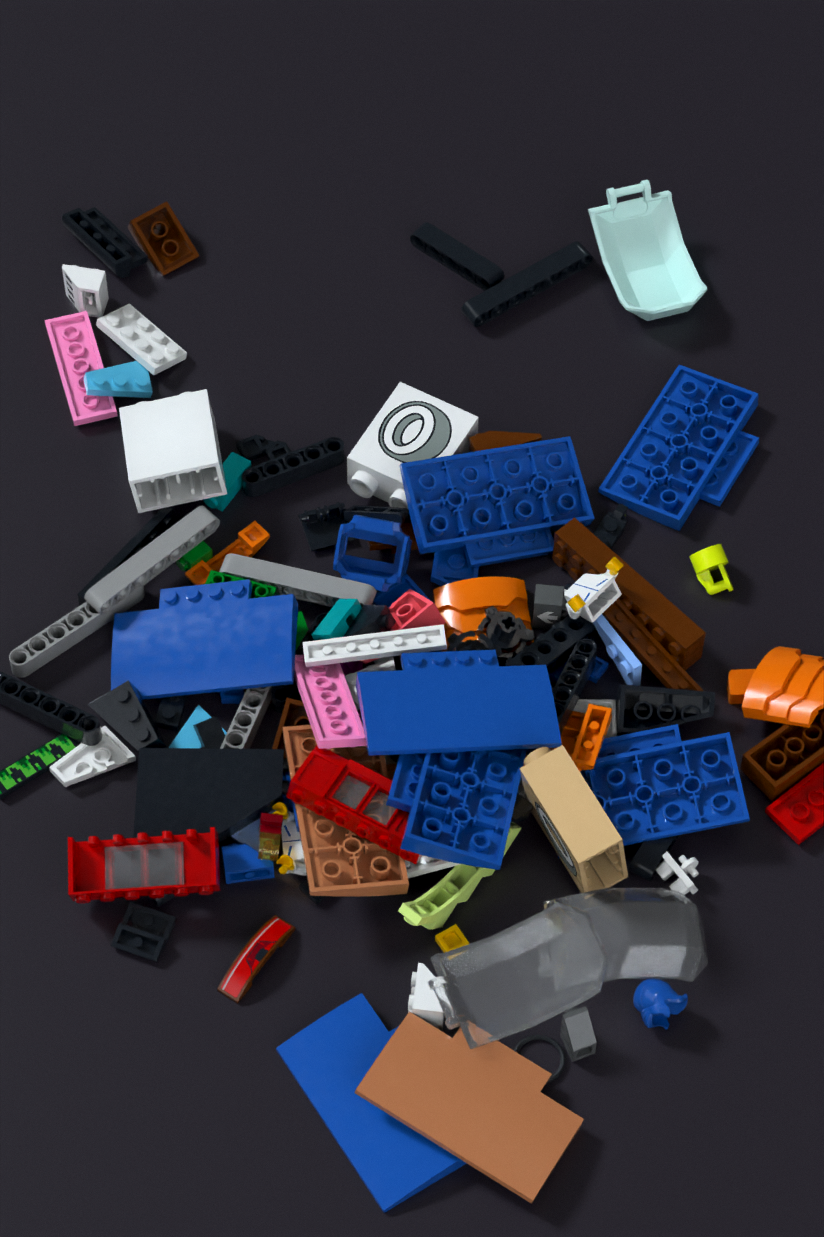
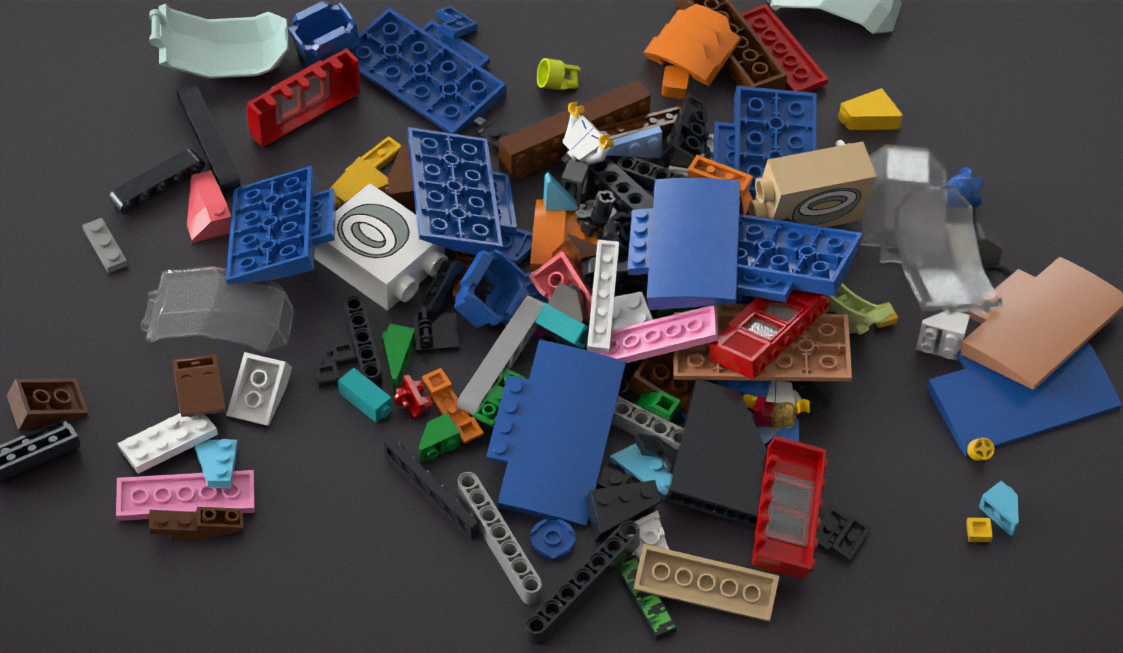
camera: 80 degrees left, 5 degrees down
white slope [62,264,109,318] -> none
light grey beam [84,505,220,615] -> none
white brick [119,389,227,513] -> none
slope [217,915,296,1004] -> none
none -> light grey plate [82,218,128,273]
none -> clear windscreen [140,266,294,353]
none -> reddish brown slope [149,507,243,540]
none -> reddish brown slope [172,355,226,417]
none -> coral wedge [187,170,231,243]
none -> blue slope [226,166,336,284]
none -> white slope [226,352,292,426]
none -> red window [246,48,361,148]
none -> blue piece [288,1,361,67]
none -> yellow slope [330,156,388,208]
none -> yellow tile [345,136,402,171]
none -> green slope [381,324,415,392]
none -> red hips [393,375,433,419]
none -> blue tile [436,6,479,39]
none -> blue tile [530,518,576,561]
none -> medium azure slope [543,173,578,211]
none -> reddish brown slope [565,234,597,269]
none -> tan arch [633,544,779,622]
none -> green slope [635,391,681,424]
none -> yellow slope [838,88,903,130]
none -> yellow plate [966,518,992,542]
none -> yellow wheel [967,438,995,461]
none -> medium azure slope [979,481,1019,537]

